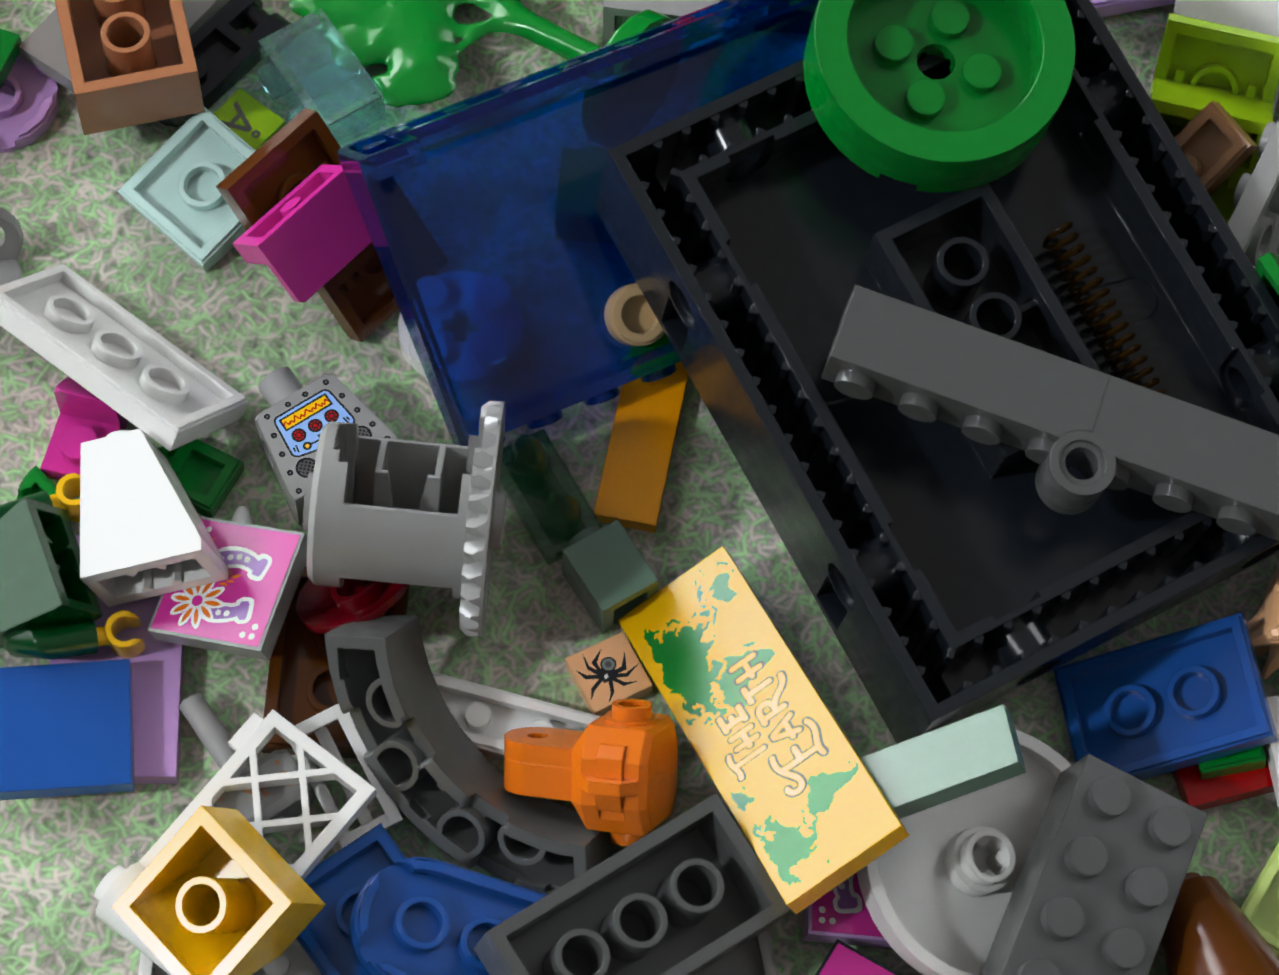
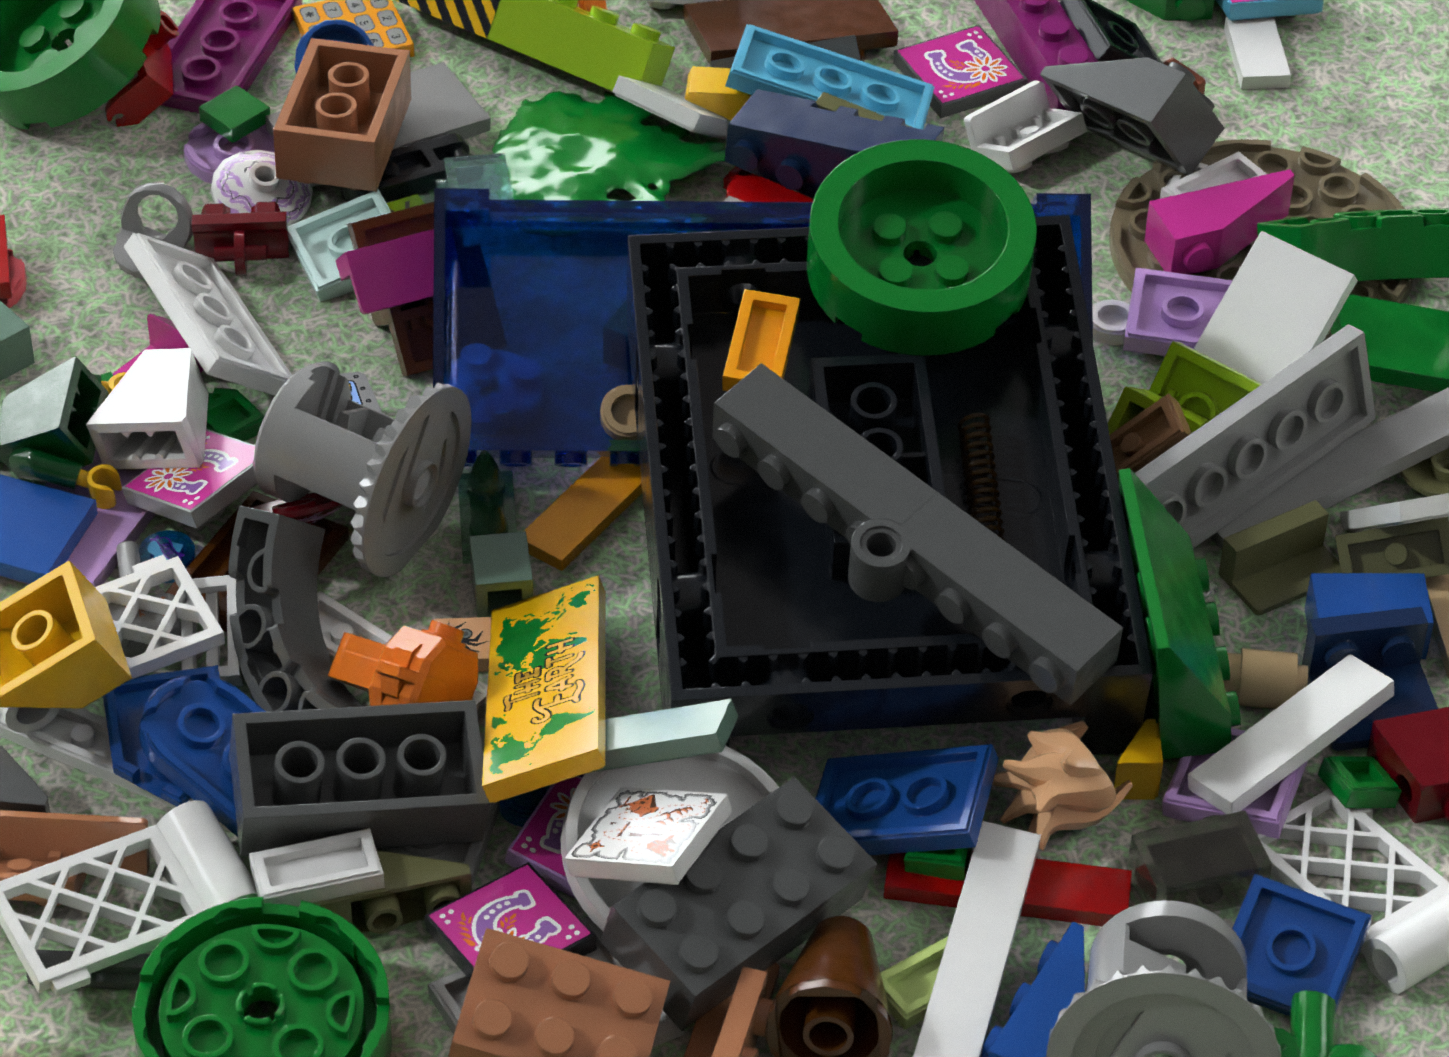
camera: 25 degrees right, 20 degrees down
none -> clear blue tile [139,530,196,583]
none -> dark red hips [192,202,289,276]
none -> white dish [210,150,313,226]
none -> white tile [564,787,733,885]
none -> light orange tile [722,289,800,391]

